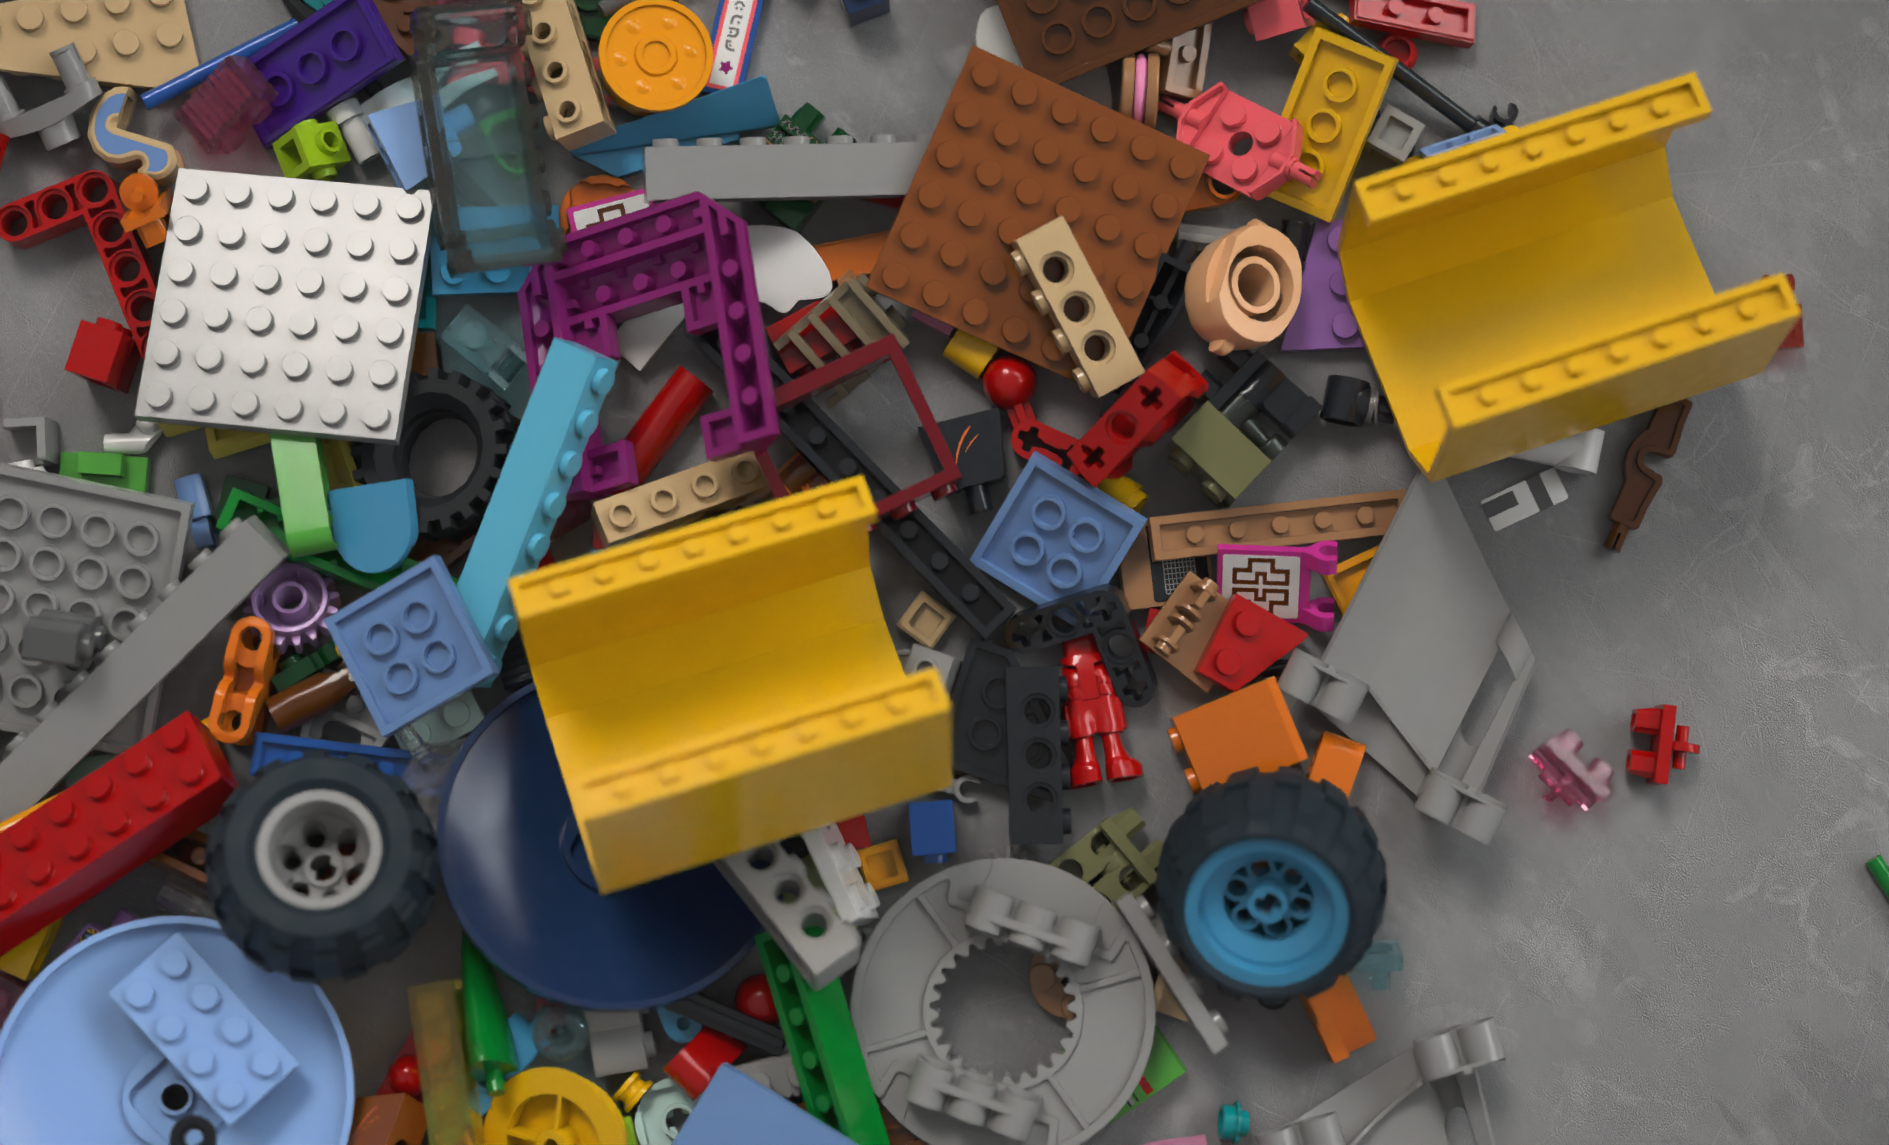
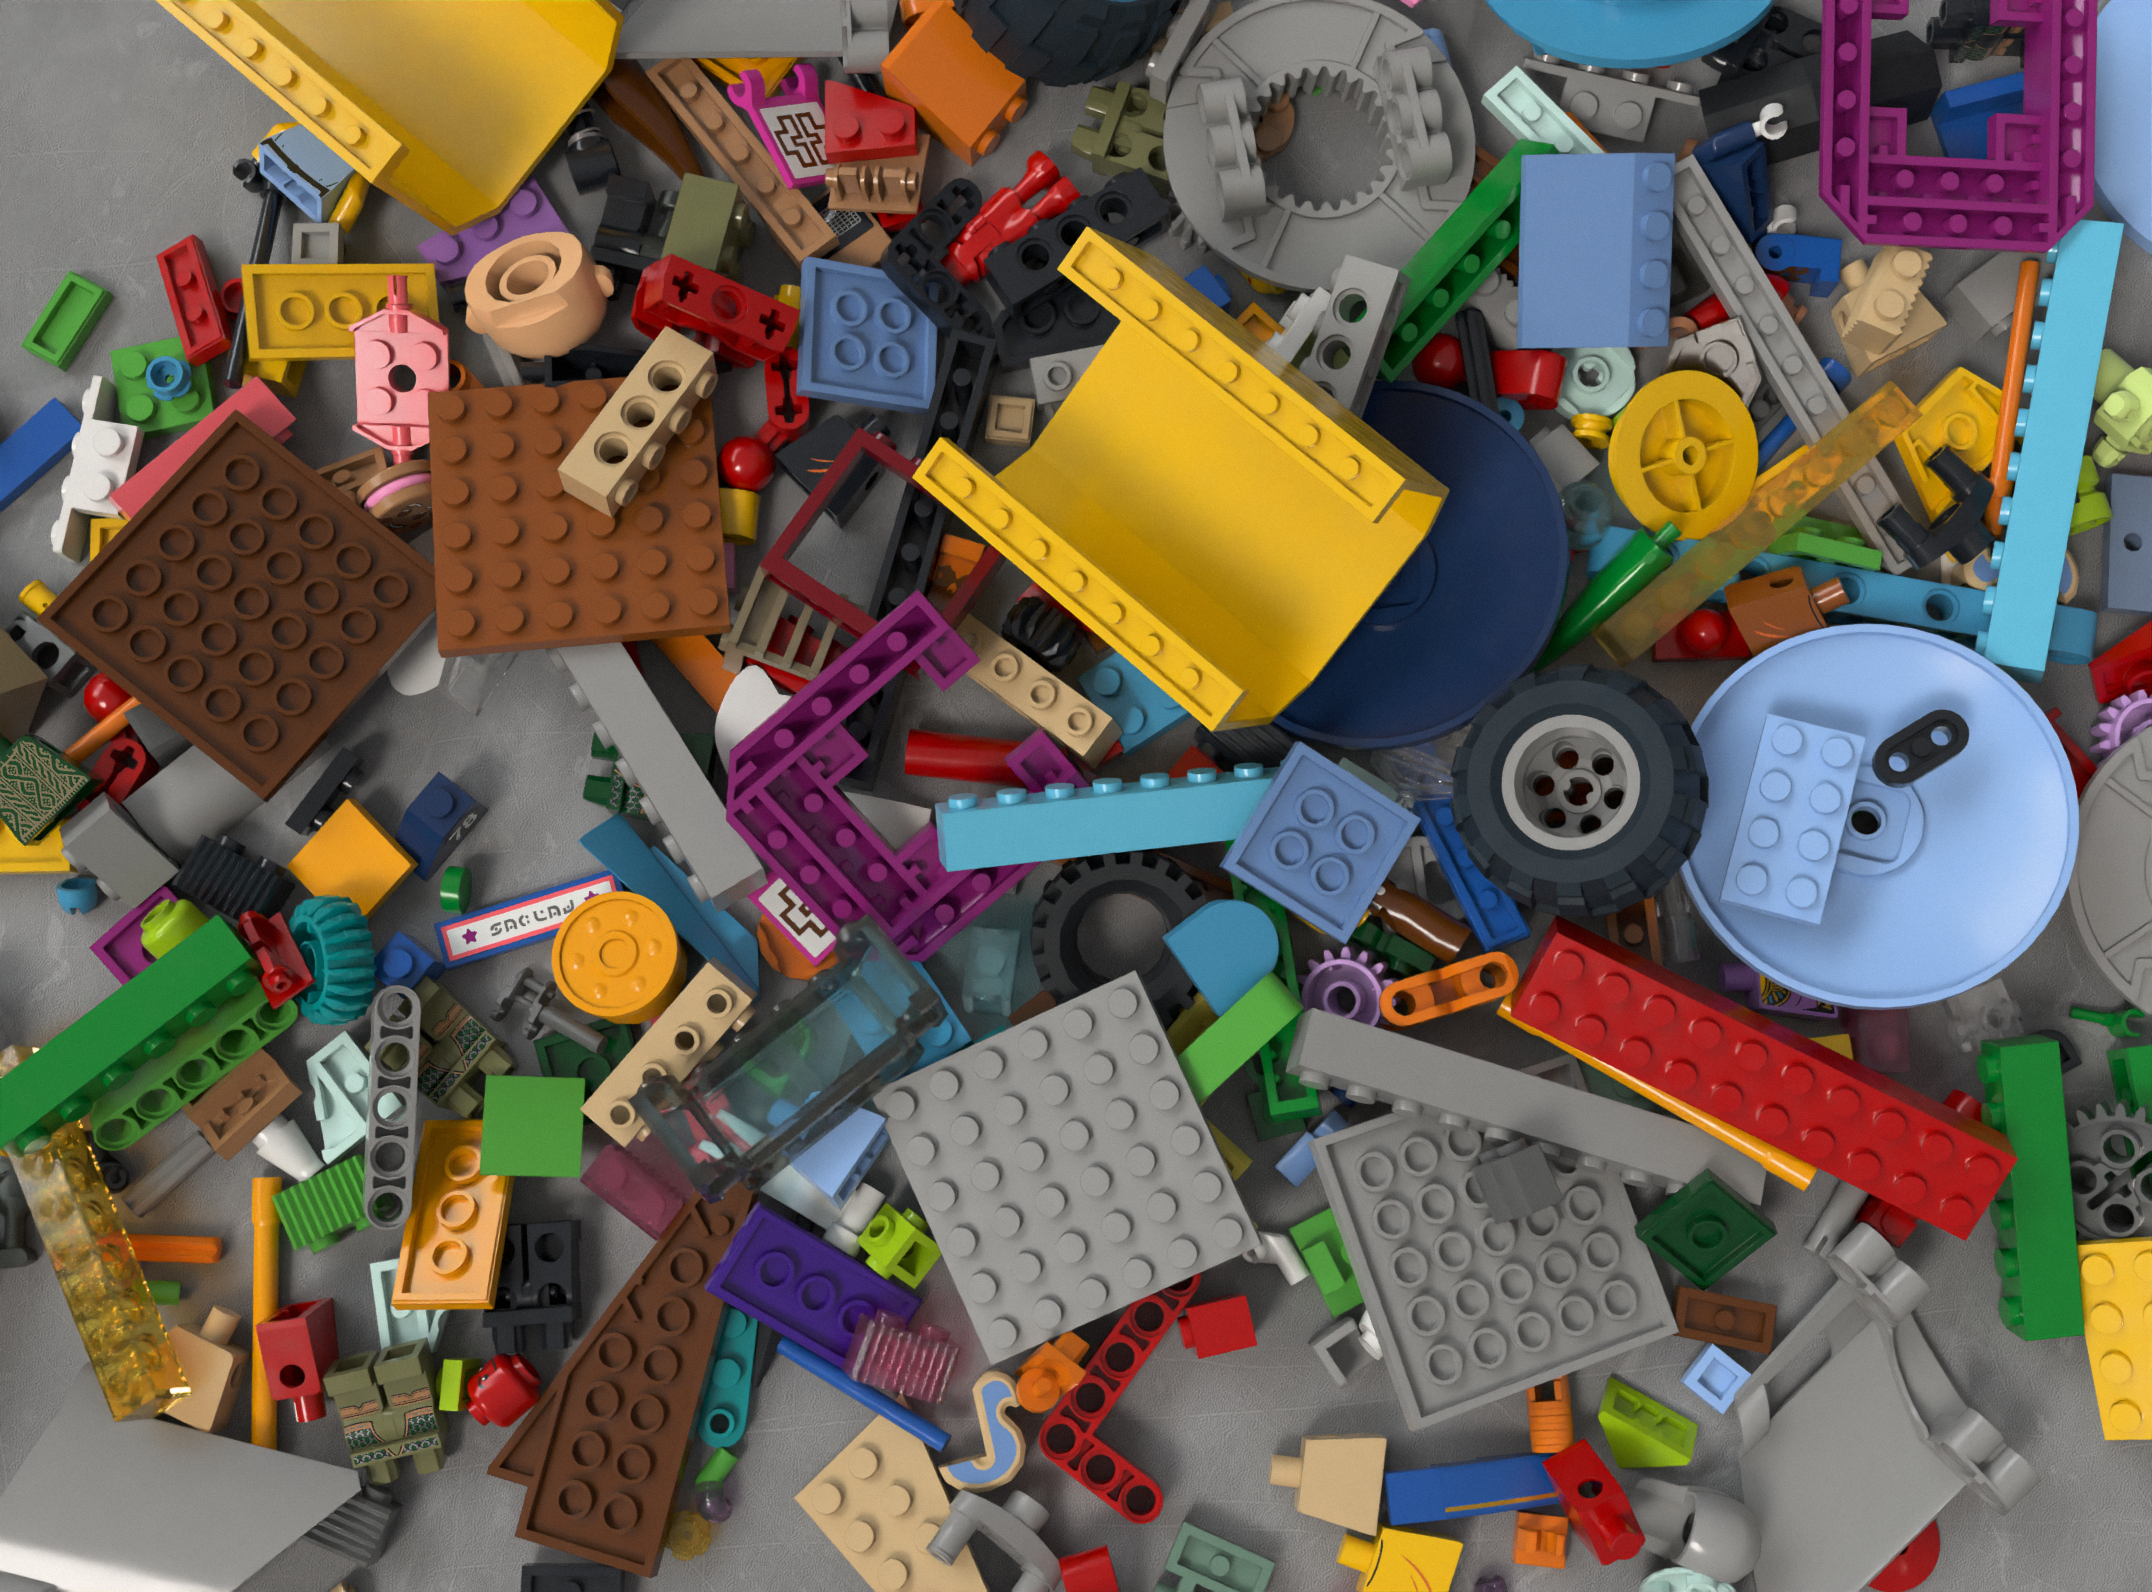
camera: 120 degrees left, 5 degrees down
none -> reddish brown piece [591,59,705,181]

